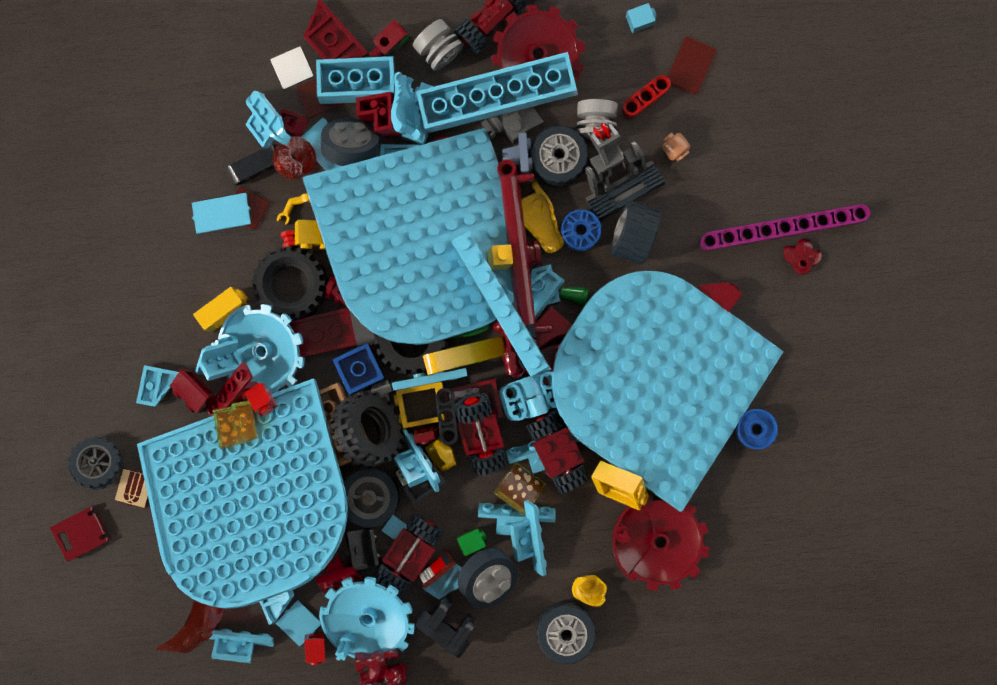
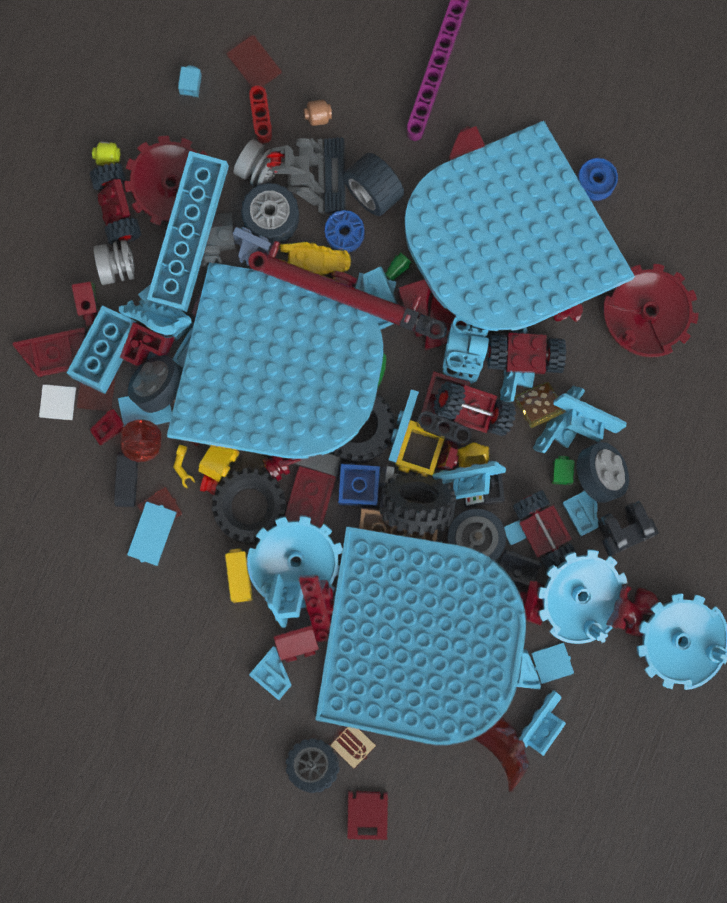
camera: 65 degrees left, 5 degrees down
clear yellow slope [213,401,258,449] -> none
red brick [244,382,278,416] -> none
medium azure plate [246,91,291,149] -> none
red brick [304,633,326,665] -> none
slope [418,552,456,588] -> none
yellow beam [423,336,506,375] -> none
medium azure brick [452,231,551,379] -> none
yellow brick [487,245,513,270] -> none
dark red piece [493,322,524,378] -> none
wheel [536,601,596,665] -> none
yellow hair [572,575,607,607] -> none
yellow window [592,460,648,510] -> none
dark red plate [783,238,822,275] -> none

